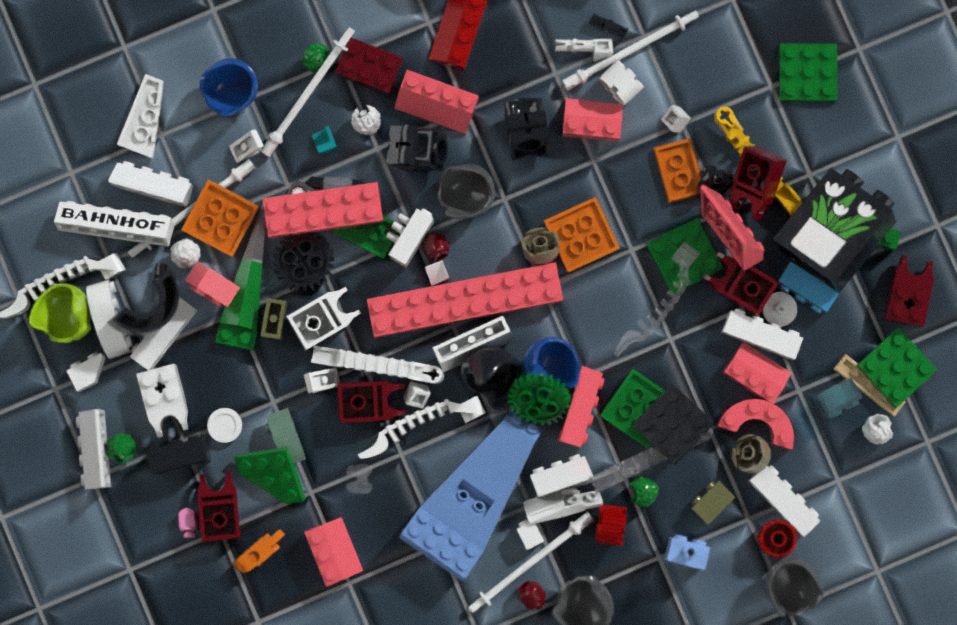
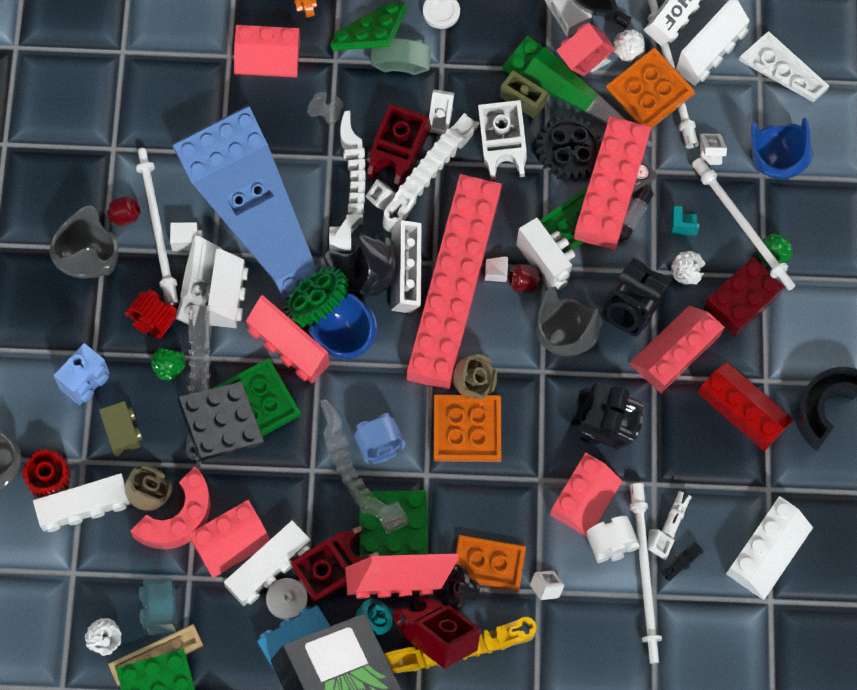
camera: 115 degrees right, 15 degrees down
none -> medium blue brick [354,413,406,464]
none -> teal piece [356,598,392,636]

